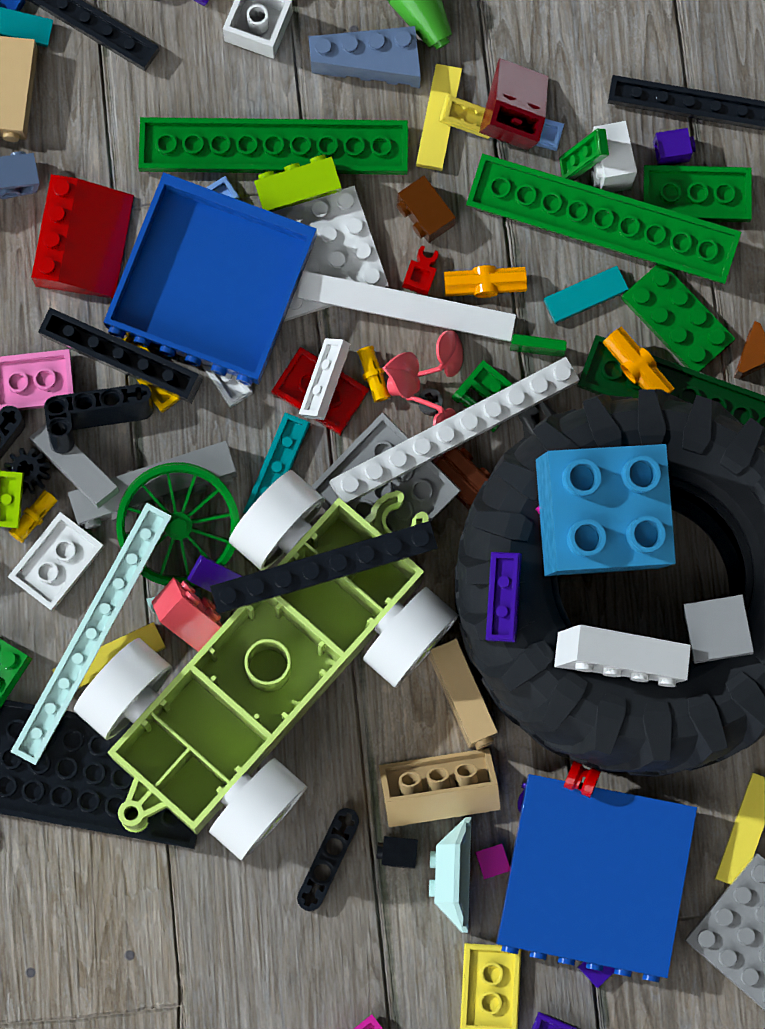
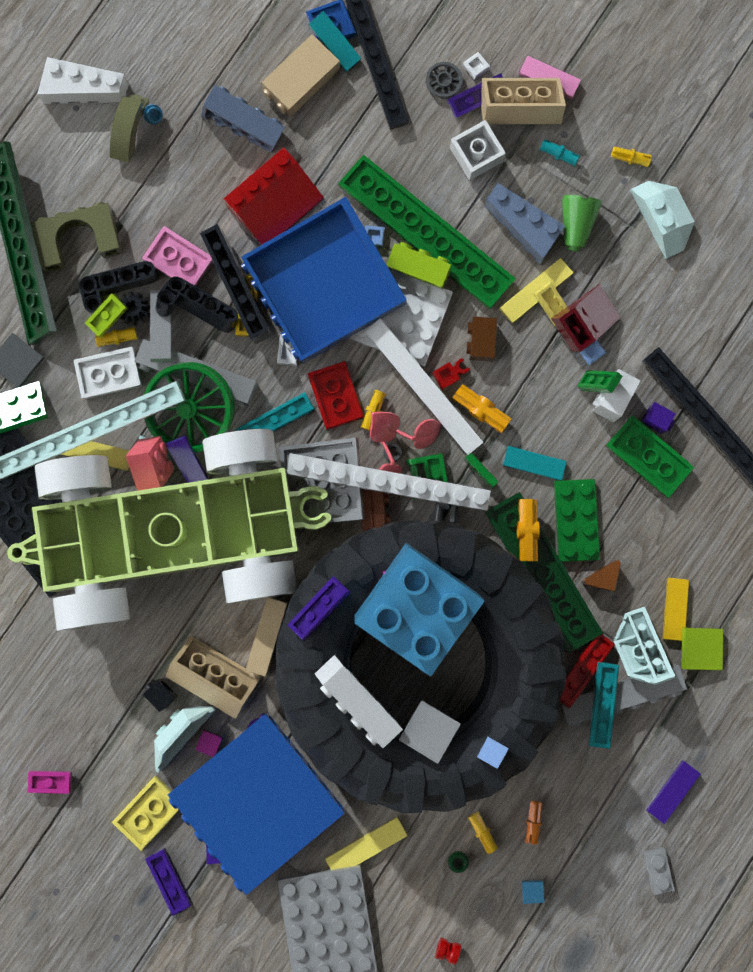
camera: 45 degrees right, 5 degrees up
black plate [210,521,438,614] -> none
black beam [297,808,359,911] -> none
white plate [299,338,351,420] -> none
green plate [466,153,742,285] -> none
red wheel [564,761,601,798] -> none

